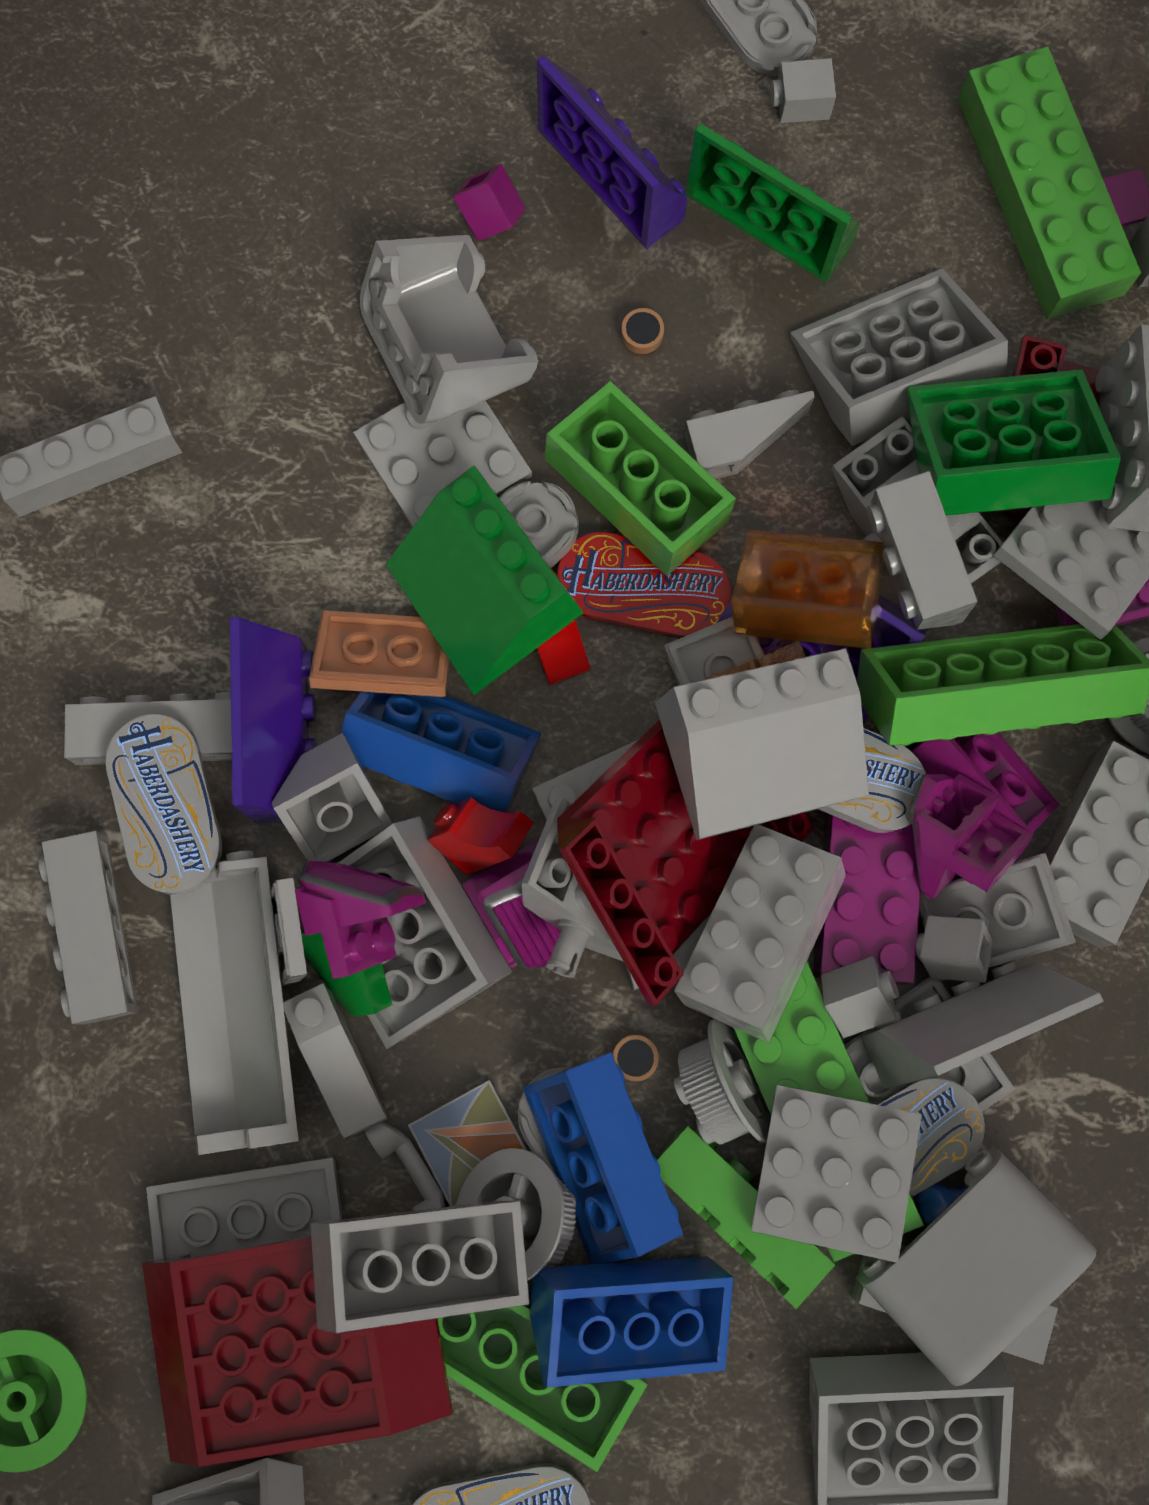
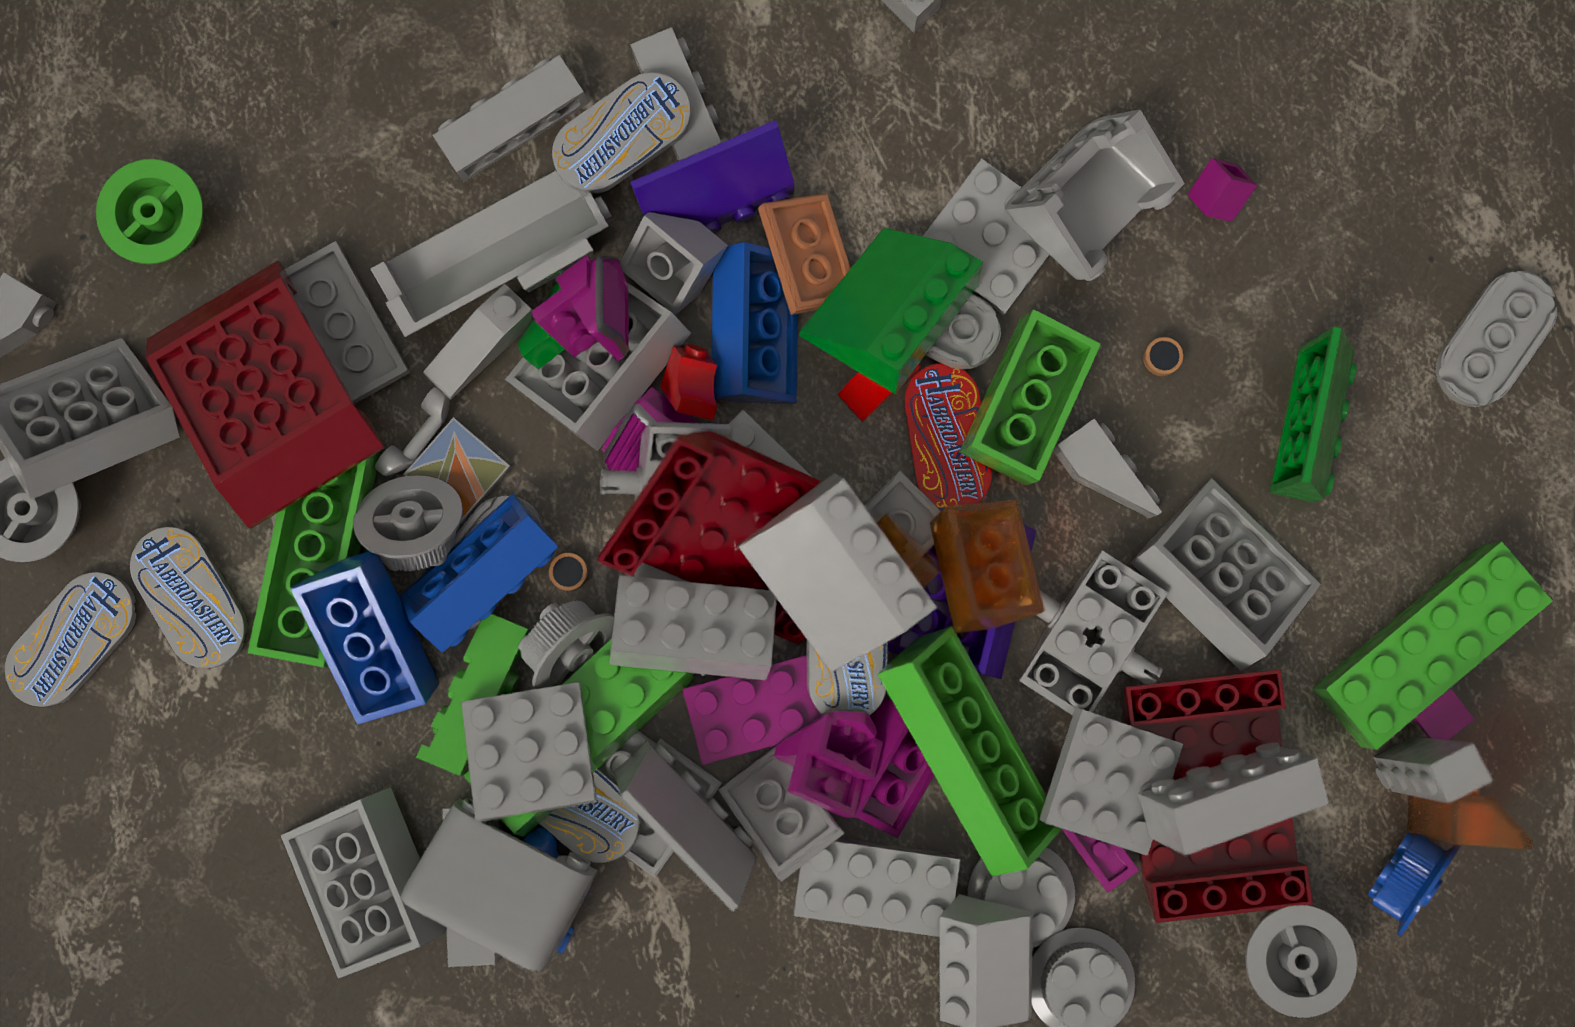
camera: 75 degrees right, 5 degrees up
light grey brick [311,1201,529,1333] -> none
dark purple slope [537,55,687,249] -> none
light grey brick [770,58,836,123] -> none
light grey brick [821,956,899,1038] -> none
light grey slope [867,471,978,630] -> none
green slope [906,369,1121,516] -> none
light grey brick [916,916,993,983] -> none

